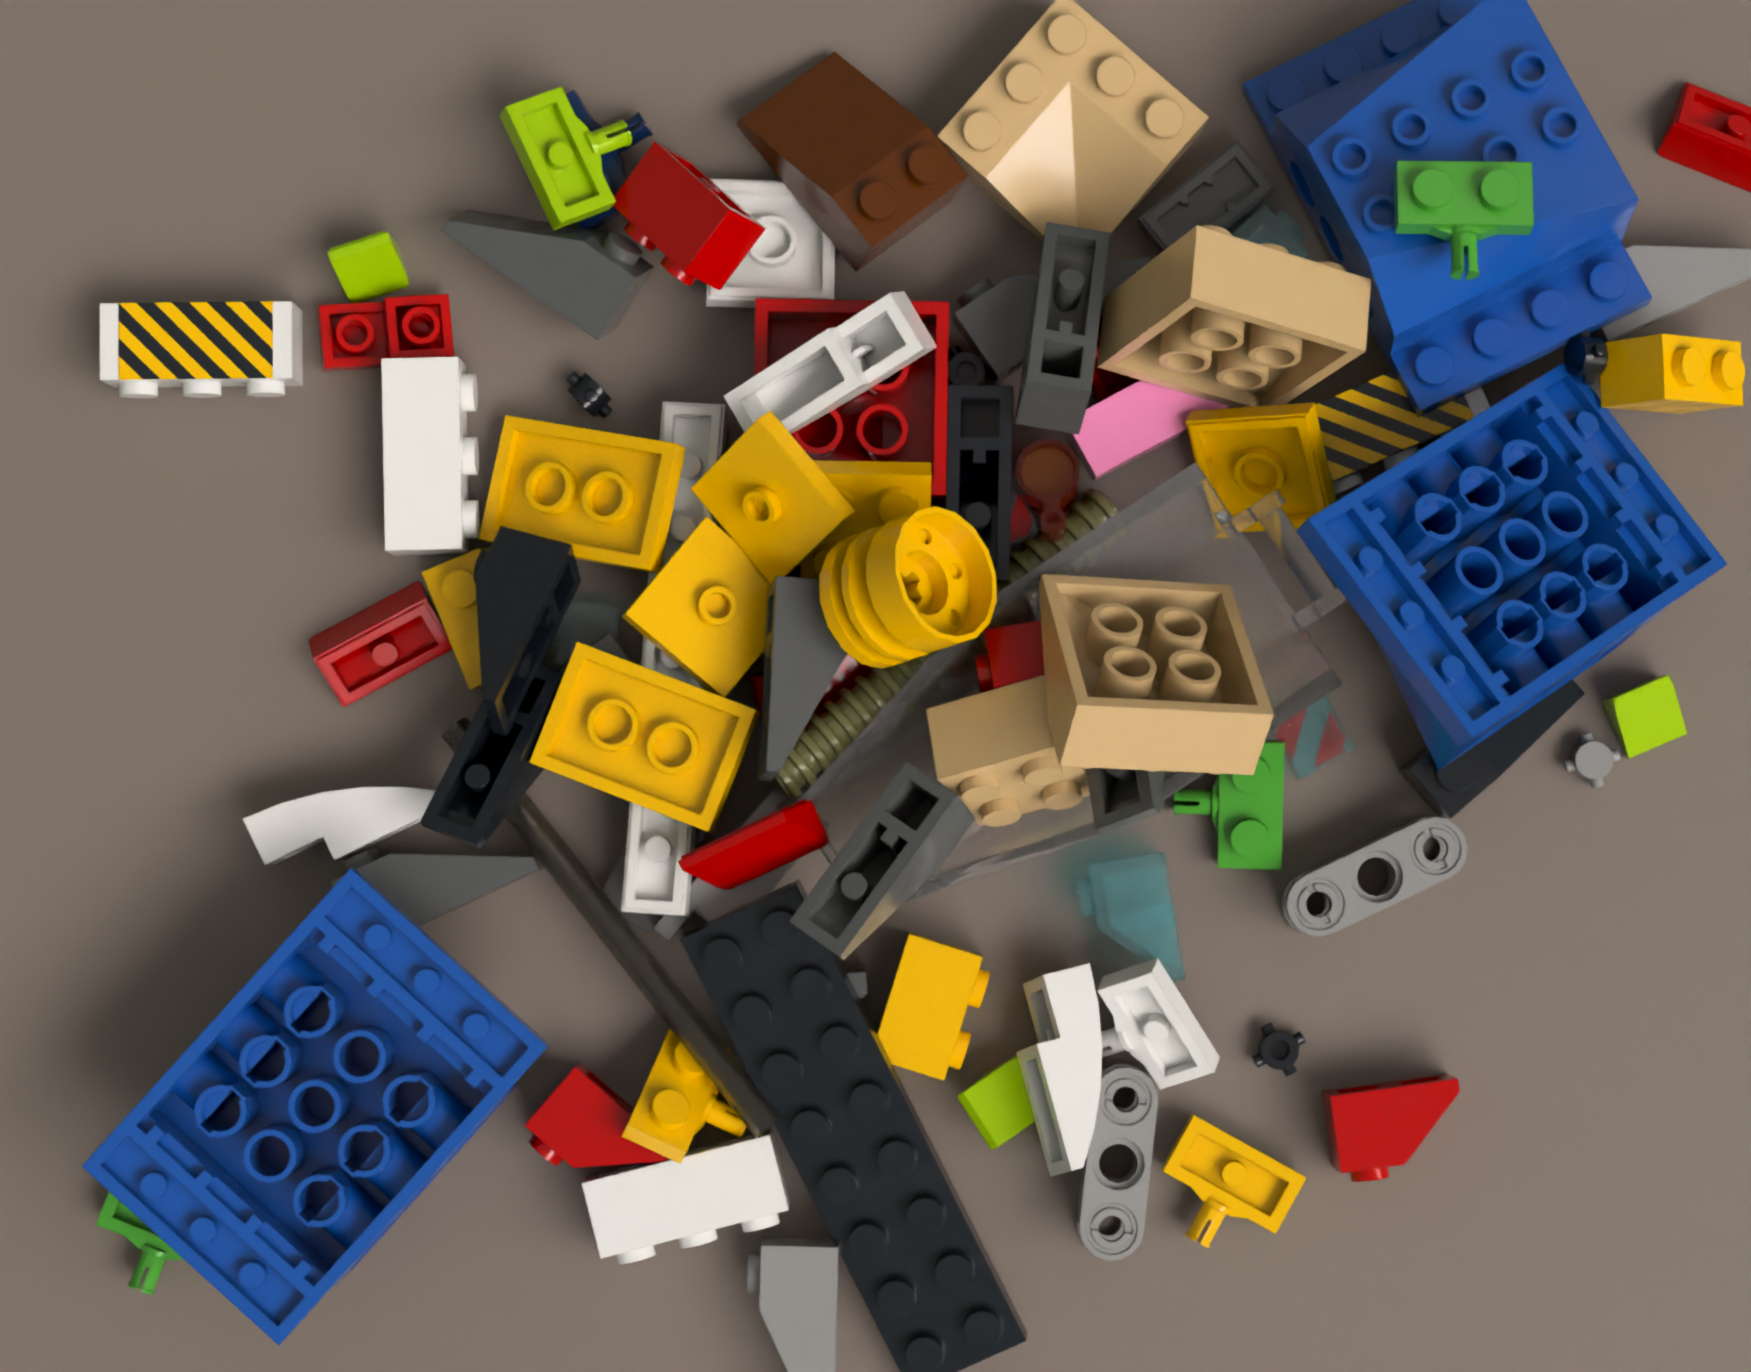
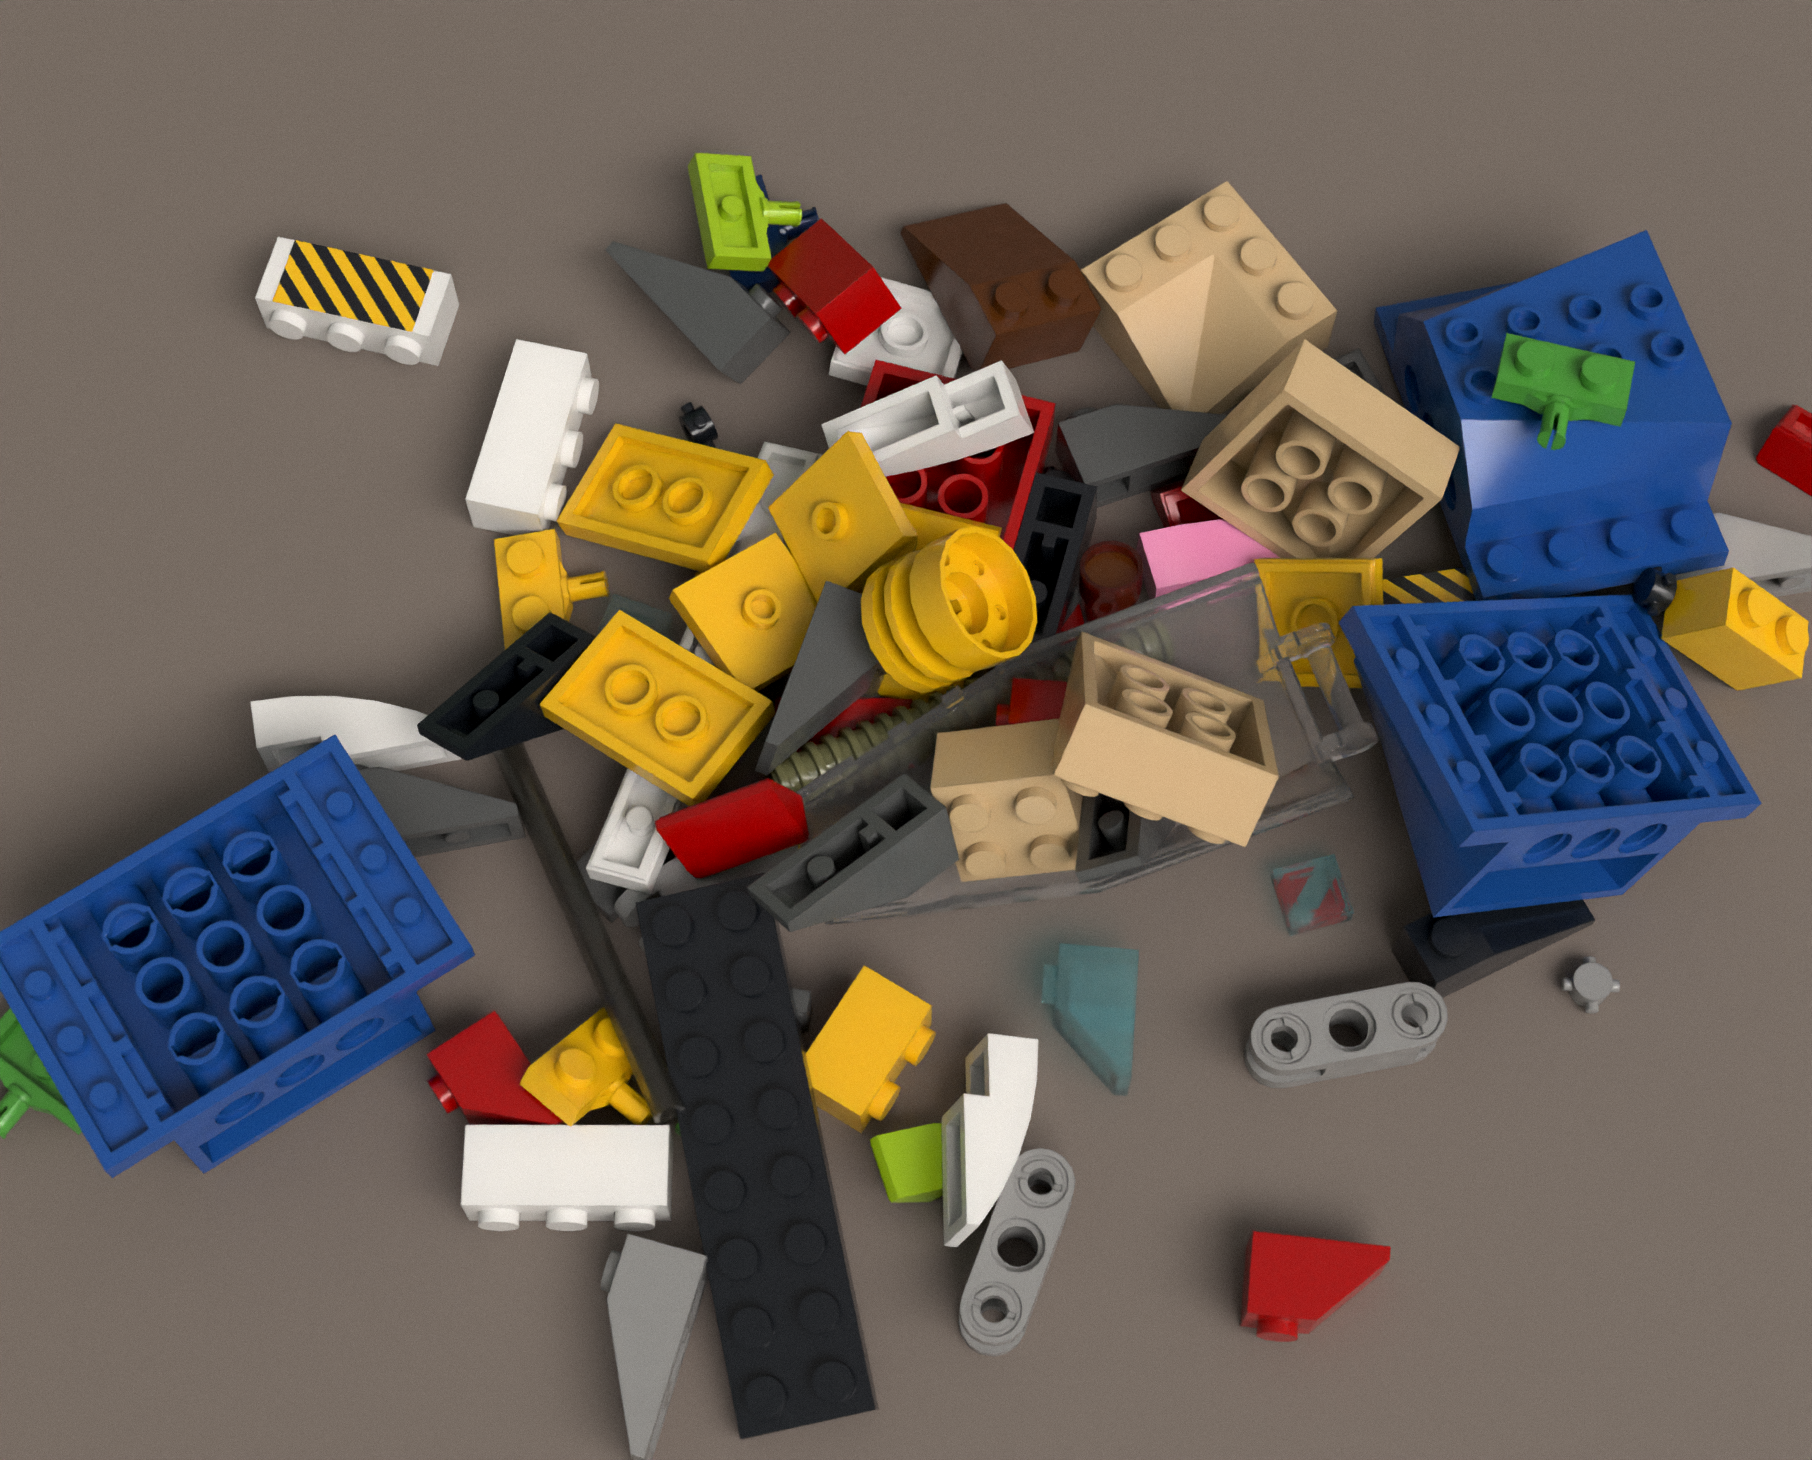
camera: 10 degrees right, 20 degrees down
red slope [309,581,453,708] -> none
red slope [317,294,454,372] -> none
lime slope [327,230,409,303] -> none
black slope [473,526,581,736] -> none
dark grey slope [1015,222,1110,434] -> none
white plate [1097,958,1220,1090] -> none
yellow plate [1161,1113,1306,1248] -> none
bright green plate [1174,739,1285,870] -> none
black piece [1252,1023,1305,1076] -> none
lime slope [1602,674,1687,759] -> none

